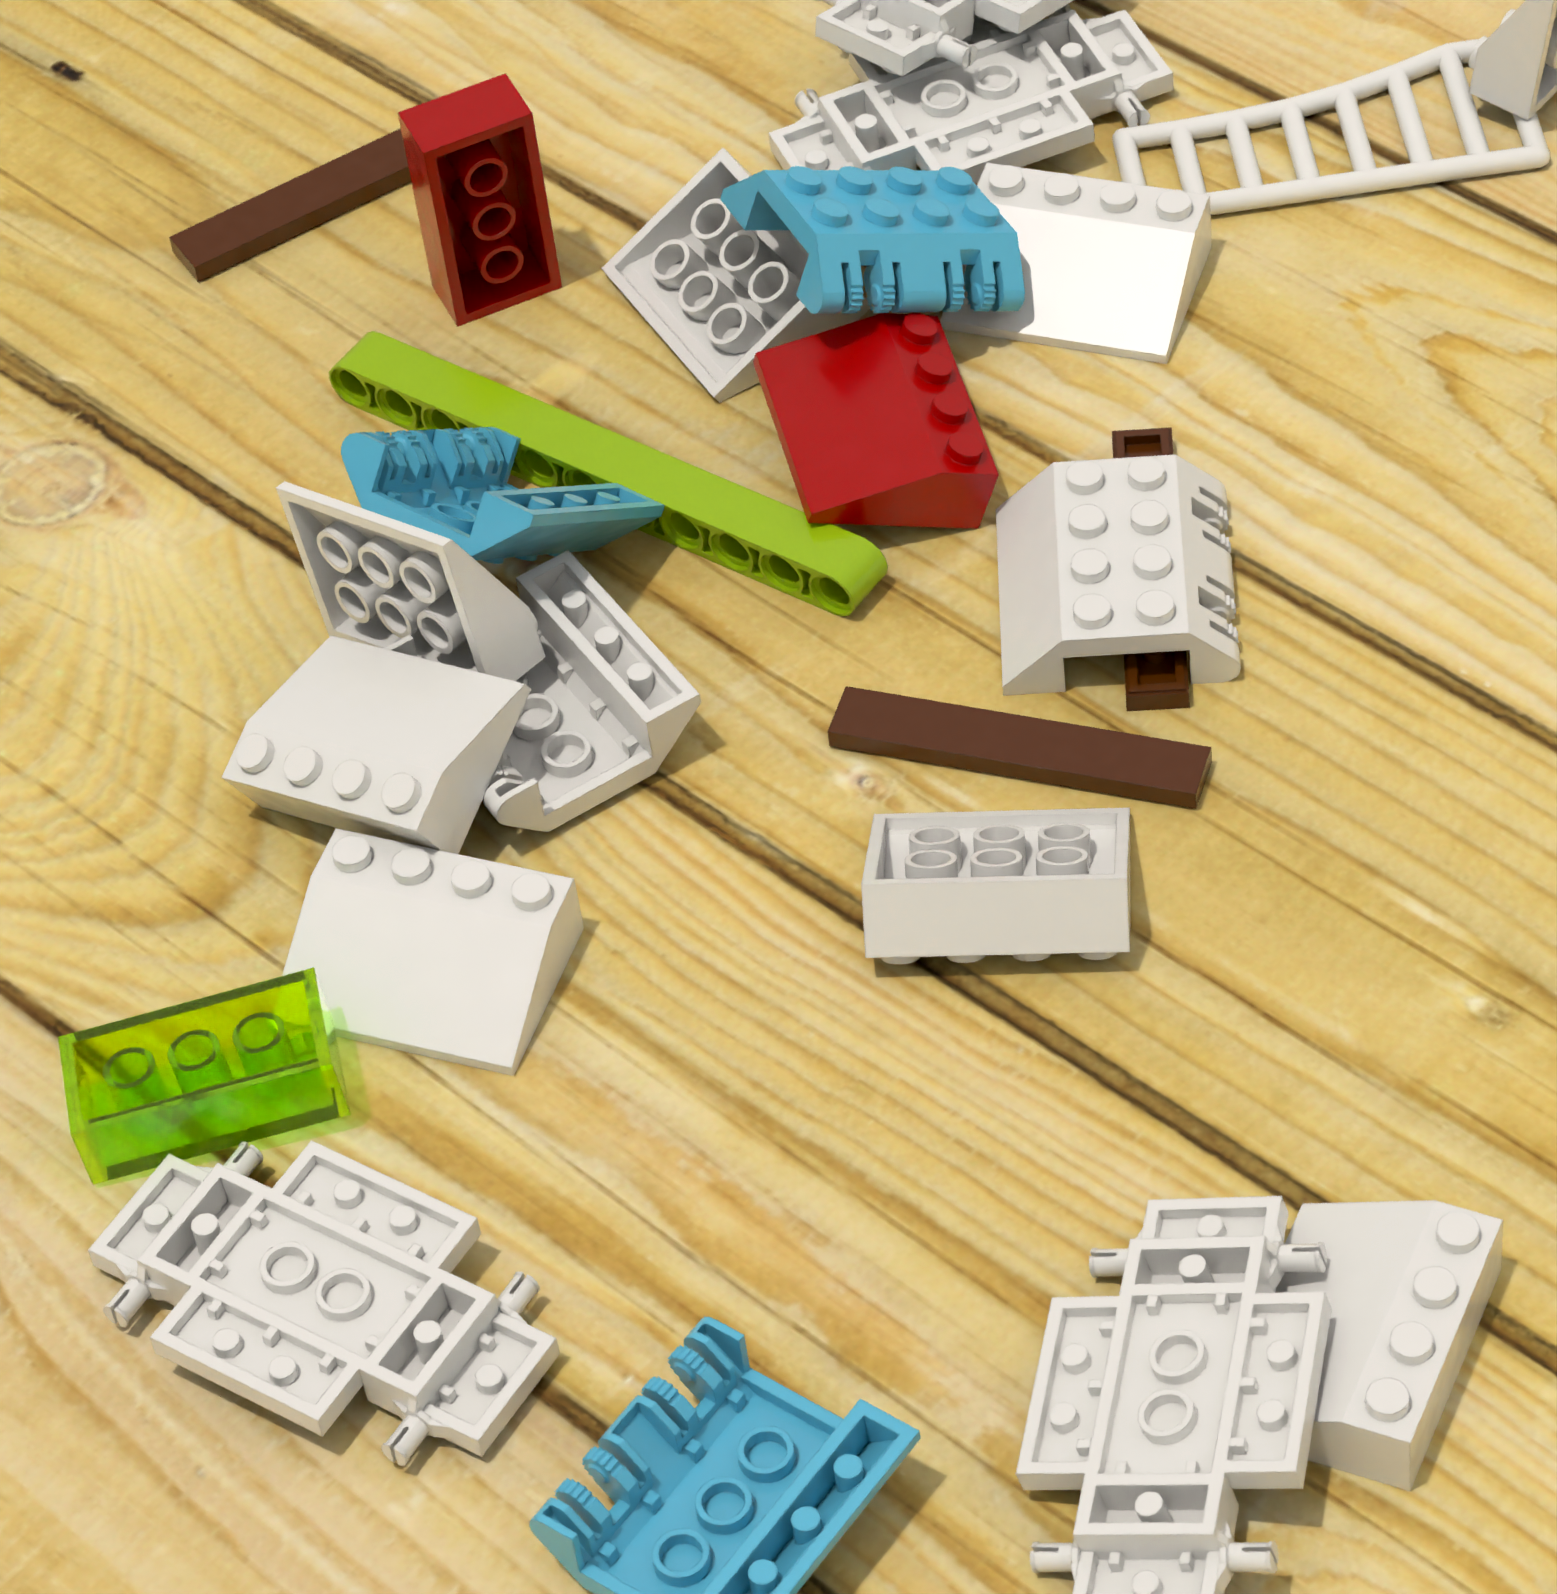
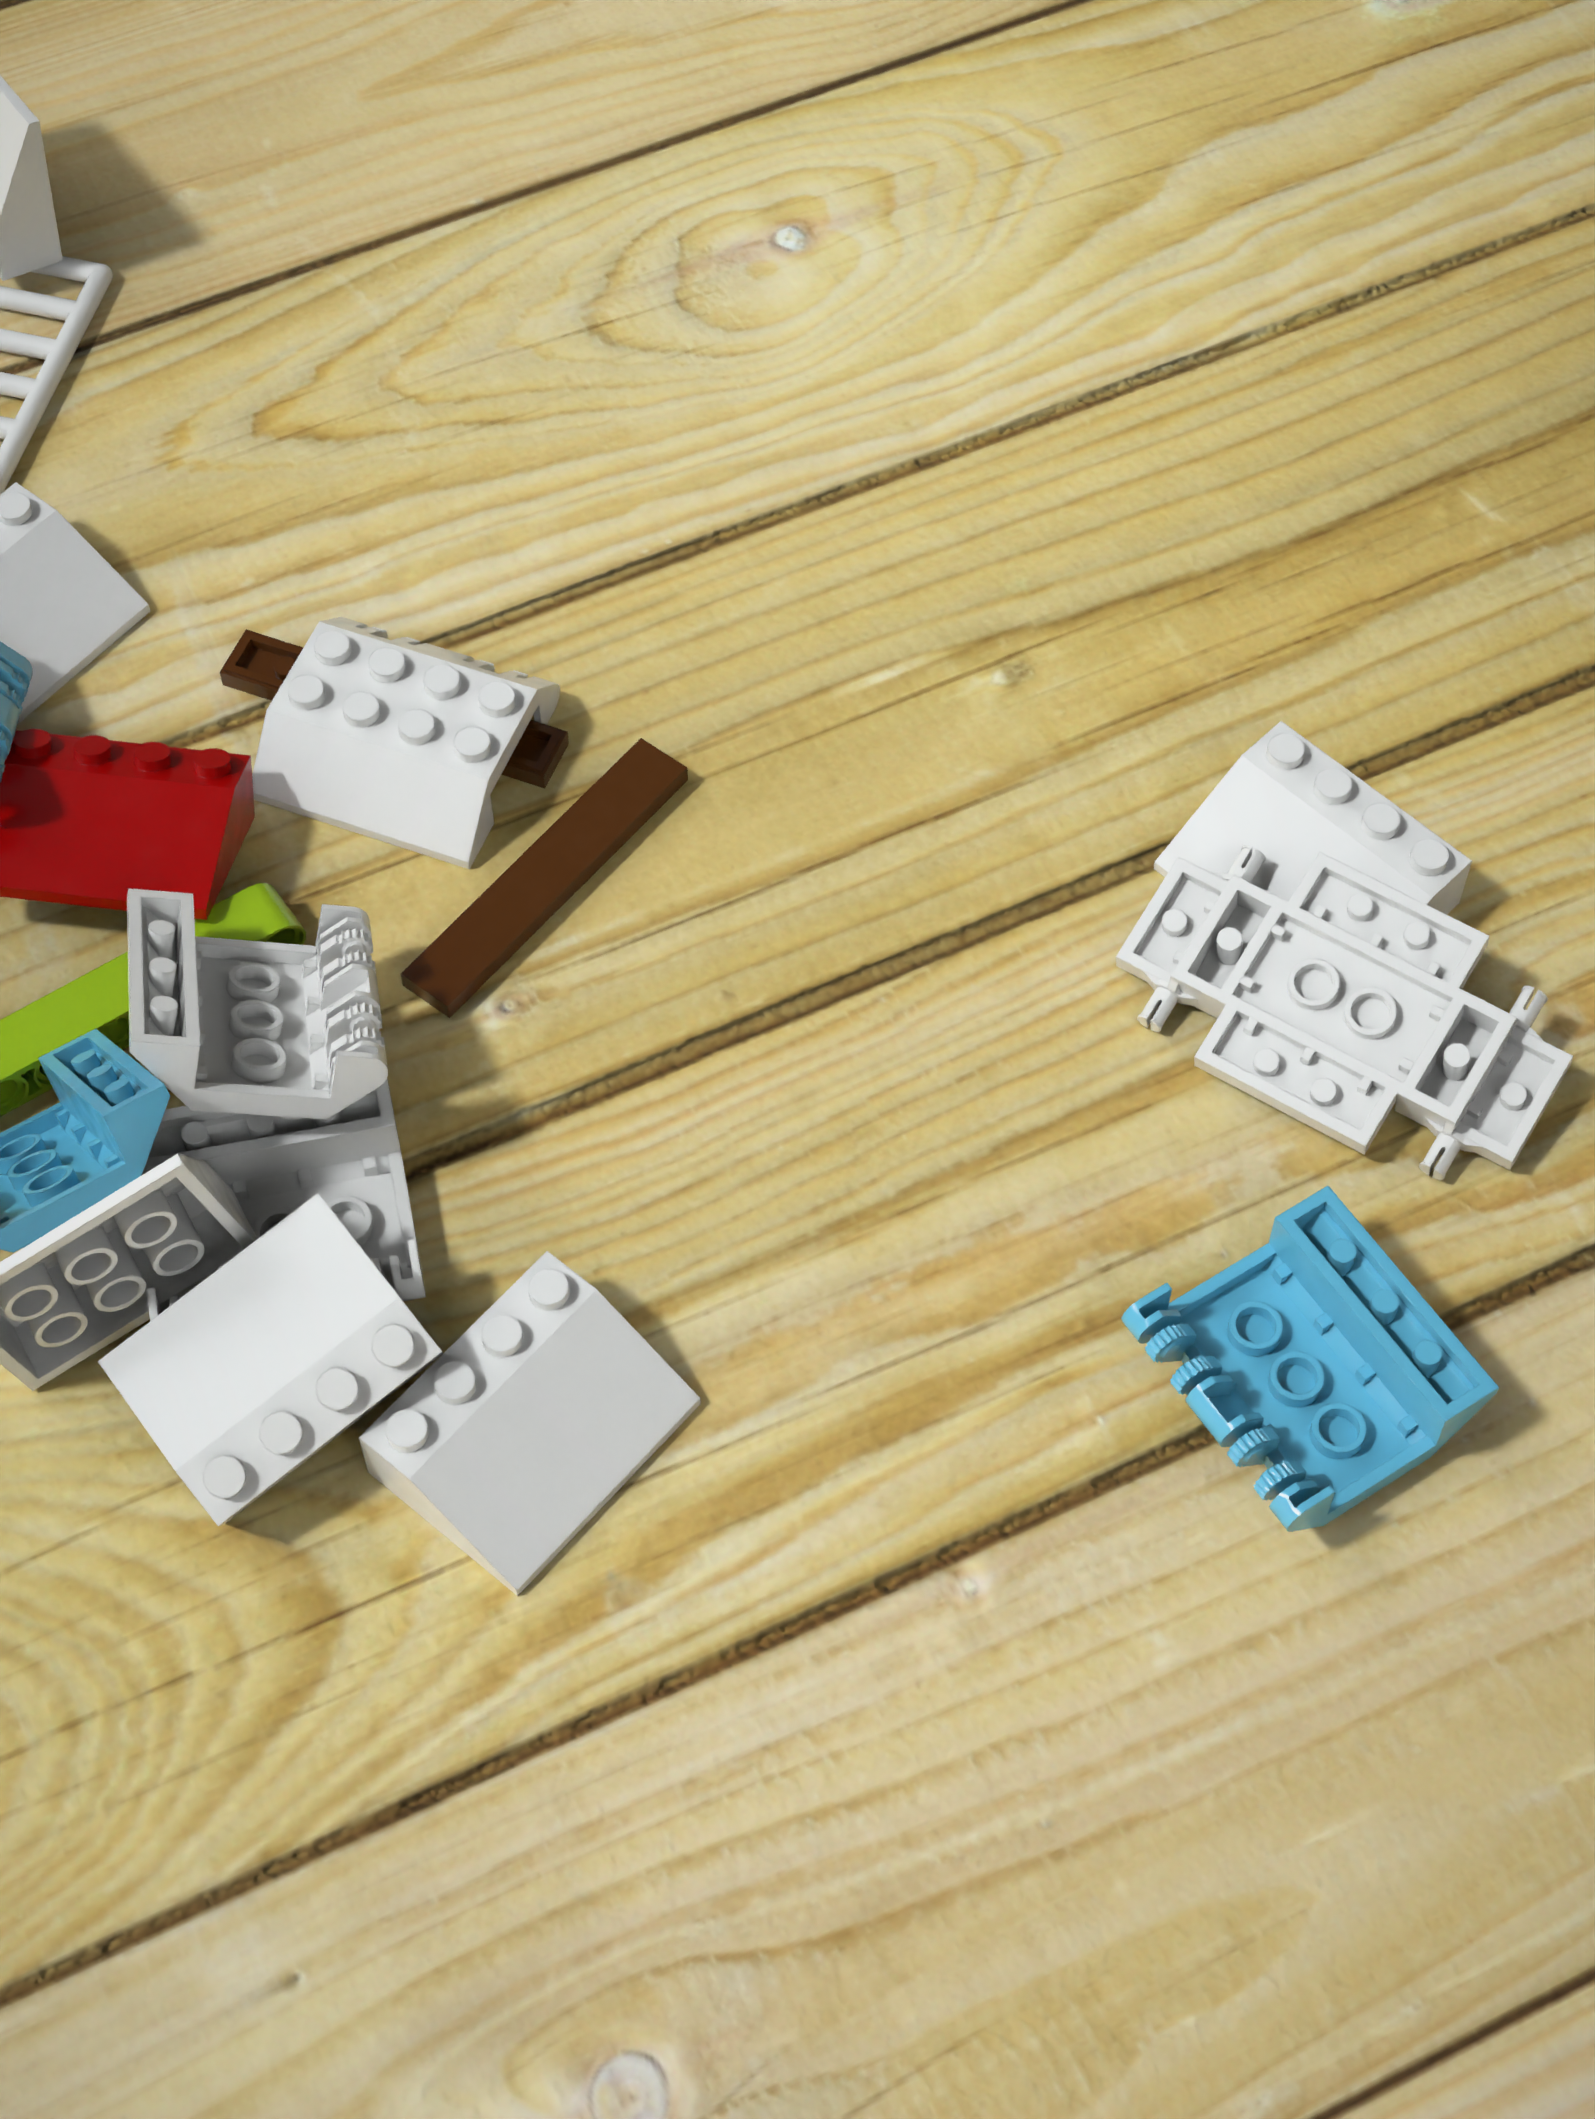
camera: 75 degrees left, 10 degrees up
clear neon green brick [58,967,351,1185] -> none
white piece [88,1140,560,1466] -> none
white slope [861,807,1131,964] -> none
none -> white slope [127,888,388,1120]

